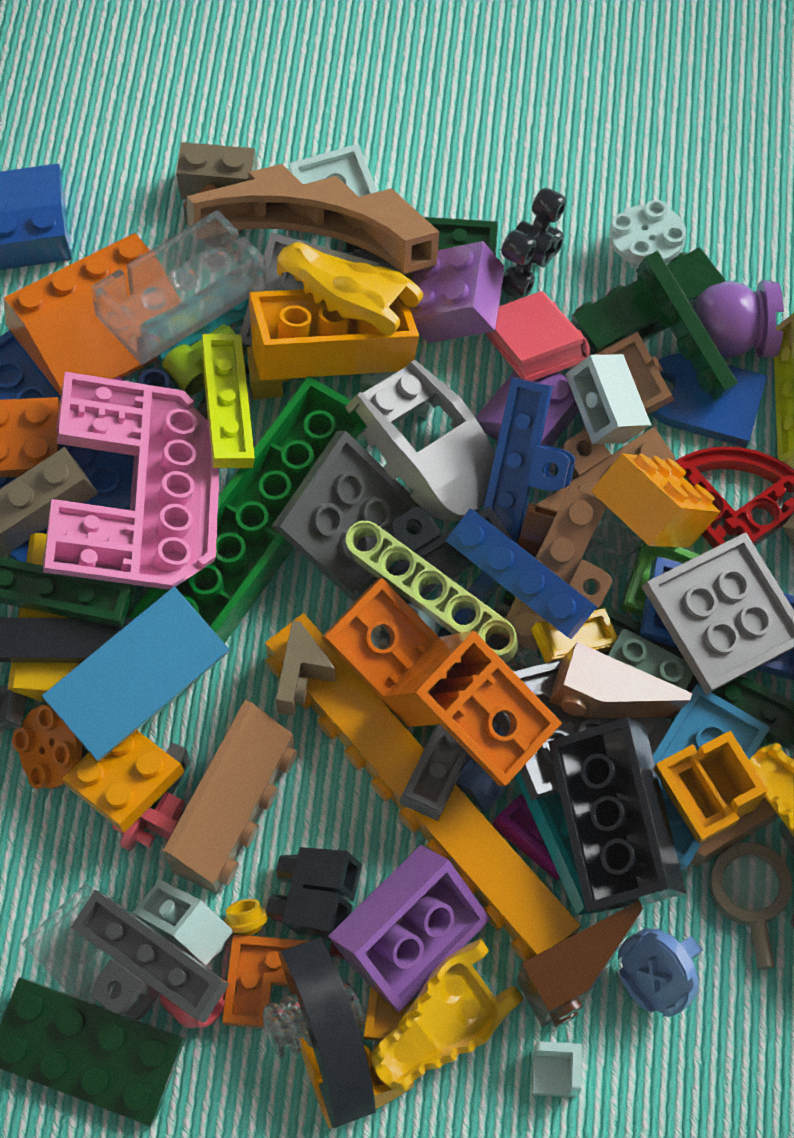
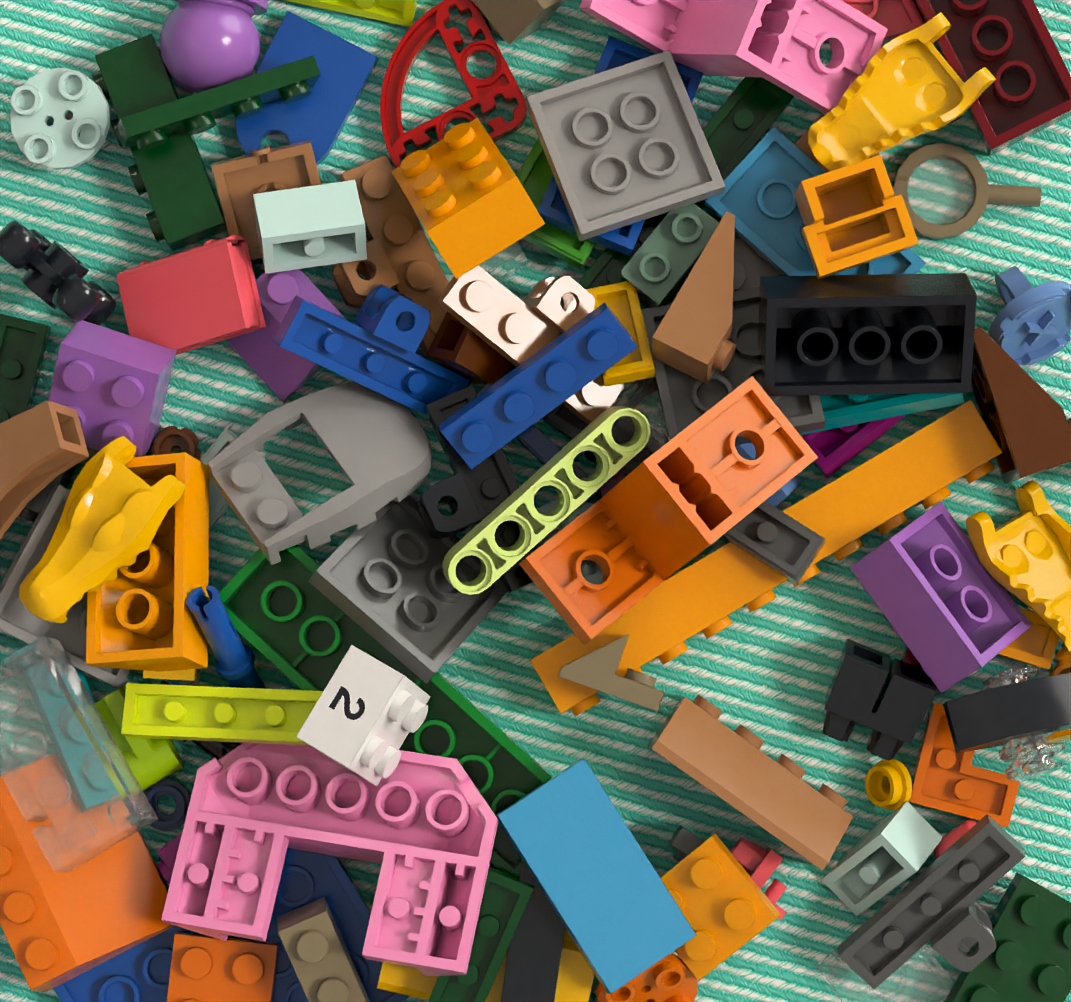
camera: 80 degrees left, 20 degrees up
none -> reddish brown plate [151,426,201,460]
none -> blue pin [186,586,266,689]
none -> white brick [296,645,431,786]

